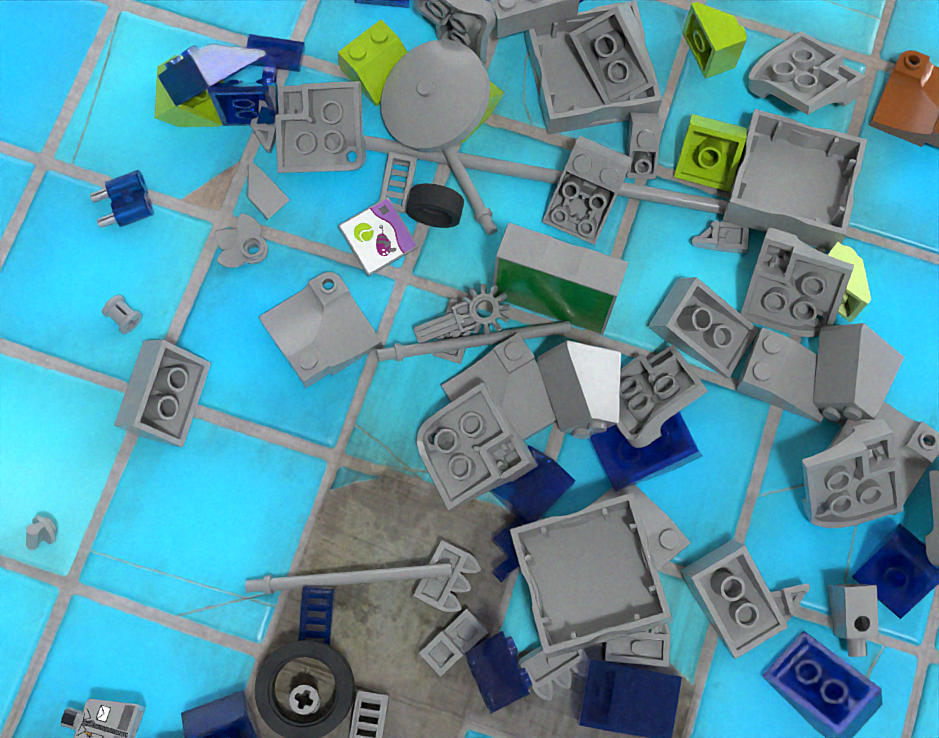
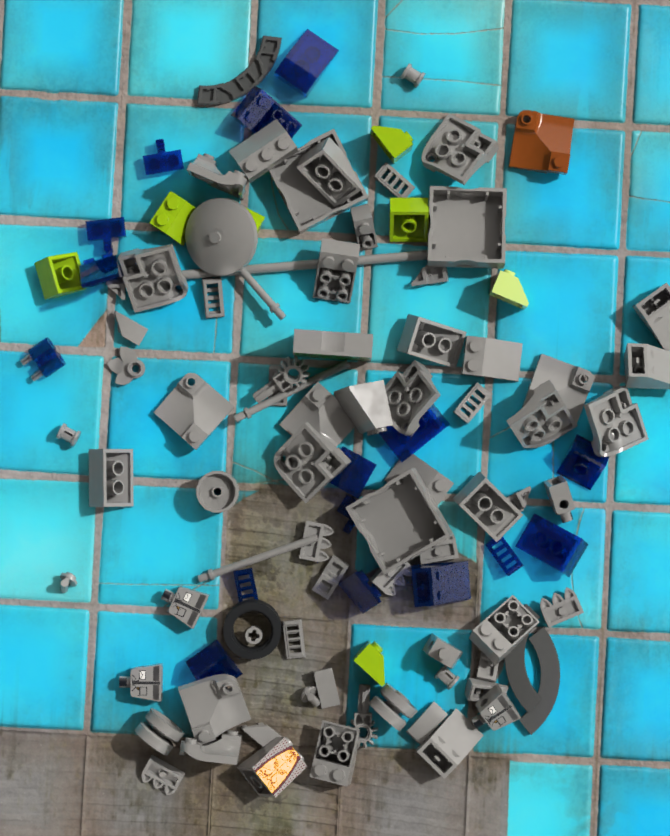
camera: 10 degrees left, 15 degrees up
clear blue slope [157,44,265,107] -> none
tile [338,197,418,277] -> none
black tyre [406,183,465,228] -> none
light grey slope [741,227,854,337] -> none
light grey slope [813,323,904,421] -> none
none -> light grey torso [161,586,210,629]
none -> light grey wheel [196,471,239,513]
none -> light grey slope [374,162,415,198]
none -> light grey slope [453,383,492,424]
none -> clear blue slope [485,537,524,576]

